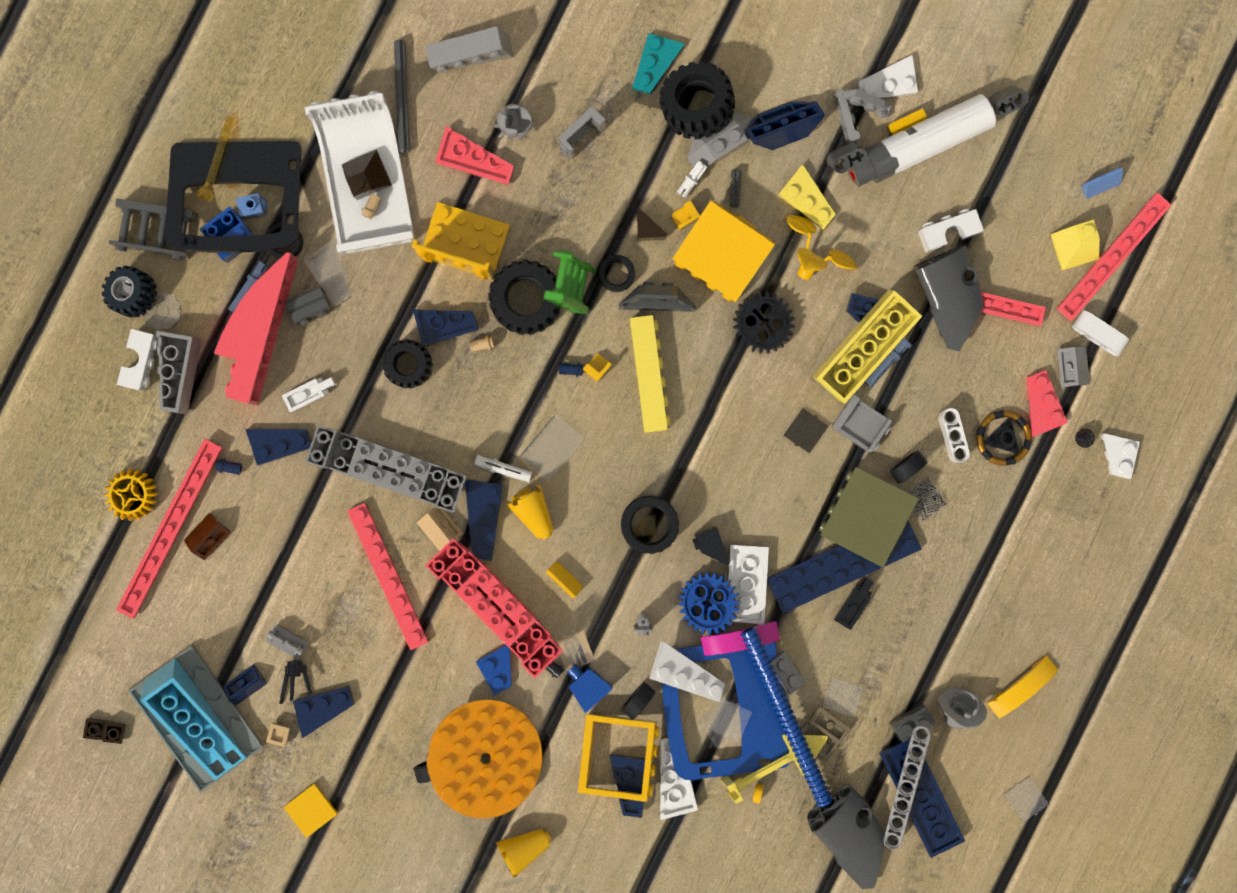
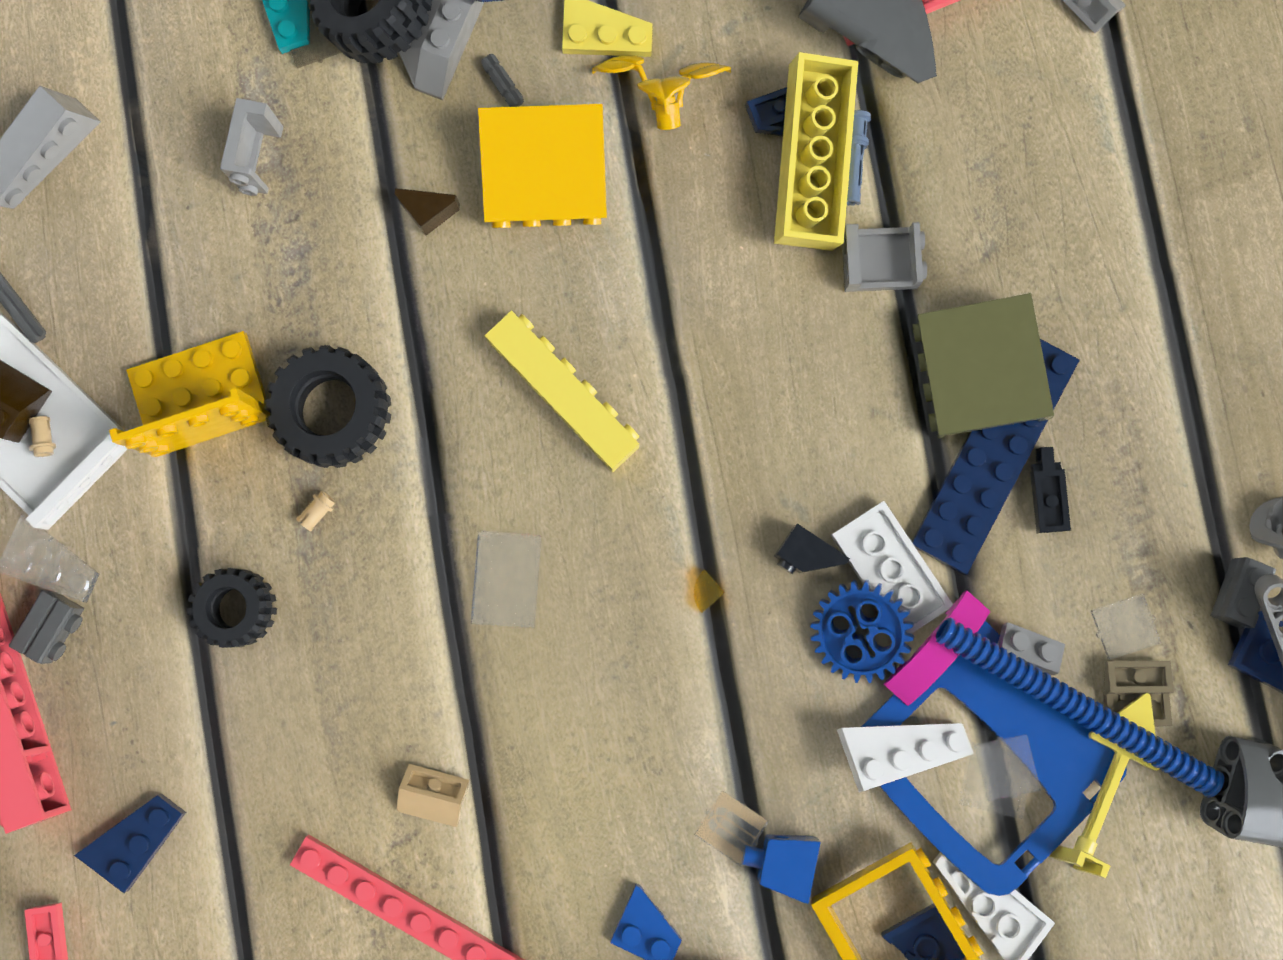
camera: 30 degrees left, 5 degrees down
dark blue pin [216,458,242,475] -> none
white hinge [282,377,337,413] -> none
light grey slope [305,425,466,513] -> none
dark blue wing [413,309,479,346] -> none
coral slope [425,538,563,679] -> none
coral wing [435,126,514,186] -> none
dark blue wing [465,479,503,561] -> none
white pin [474,454,532,483] -> none
light grey hair [493,104,536,141] -> none
yellow cone [507,484,554,540] -> none
bright green fence [544,250,597,315] -> none
black pin [545,661,564,678] -> none
yellow slope [546,561,583,598] -> none
dark blue pin [559,362,583,378] -> none
yellow panel [583,353,612,382] -> none
black tyre [599,255,635,292] -> none
dark grey wedge [619,282,696,312] -> none
black tyre [621,495,679,554] -> none
black tyre [621,682,655,720] -> none
light grey hinge [633,613,653,635] -> none
yellow panel [671,200,700,231] -> none
white axle [677,161,707,198] -> none
black gear [733,292,795,354] -> none
yellow tile [753,783,764,804] -> none
clear smoke piece [783,408,828,453] -> none
black tyre [890,450,928,484] -> none
clear piece [907,477,948,522] -> none
white beam [938,408,970,463] -> none
black piece [976,410,1032,466] -> none
coral wing [1026,370,1068,437] -> none
black plate [1075,429,1095,448] -> none
white wing [1101,433,1140,479] -> none

